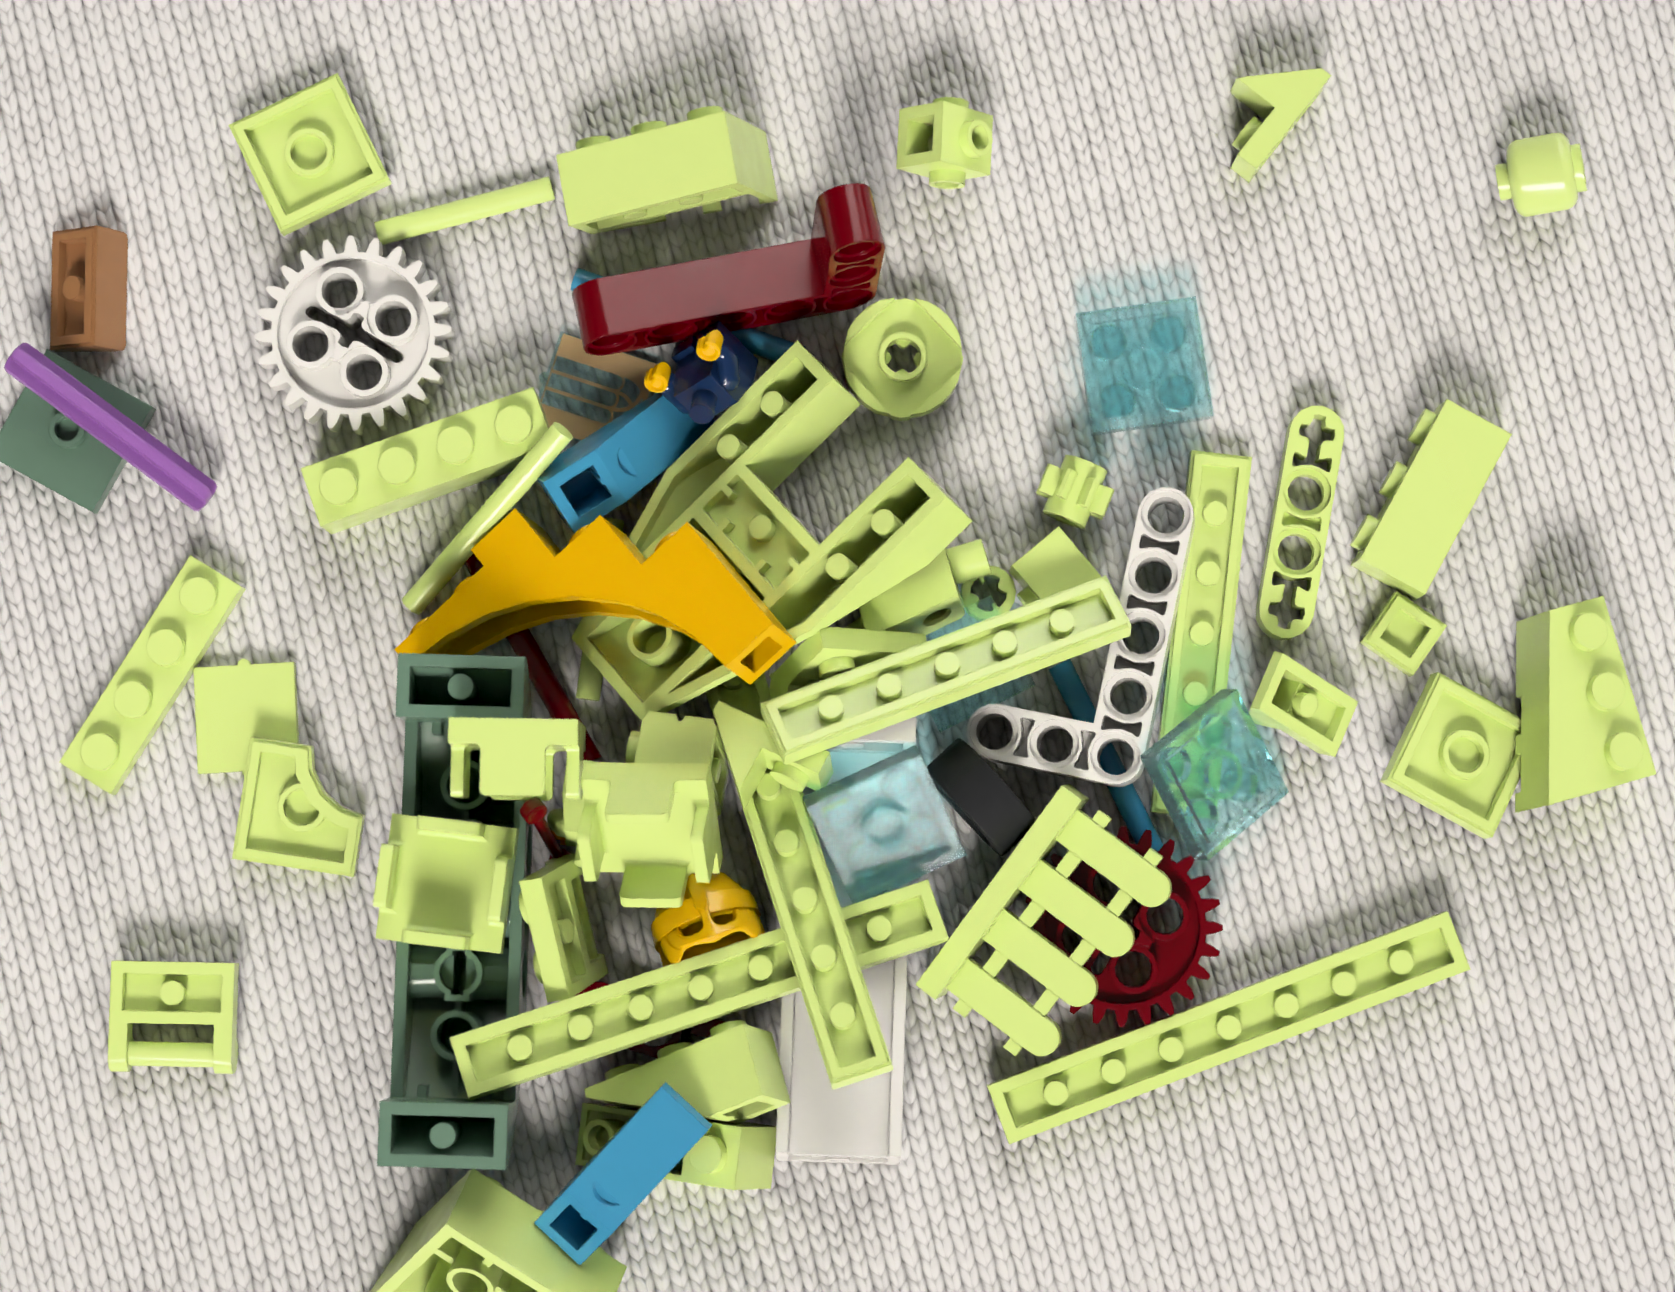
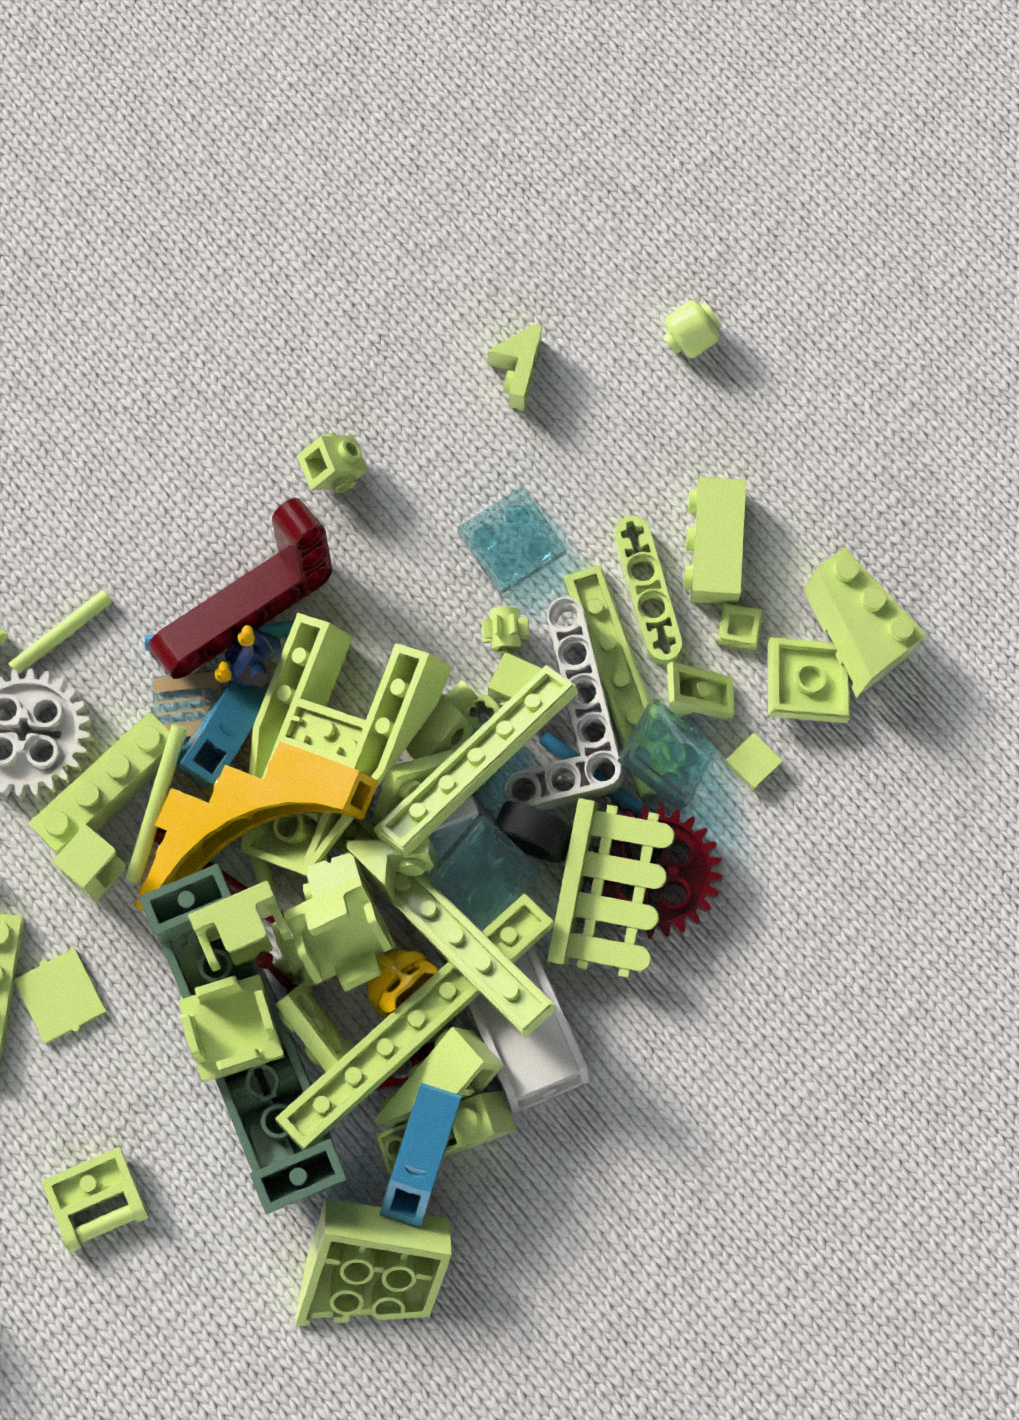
camera: 25 degrees left, 10 degrees down
yellowish green tile [232,737,365,877] -> none
yellowish green wedge [556,106,778,234] -> none
yellowish green plate [842,298,963,421] -> none
yellowish green plate [986,911,1470,1144] -> none
none -> yellowish green panel [52,824,127,903]
none -> yellowish green tile [725,733,783,791]

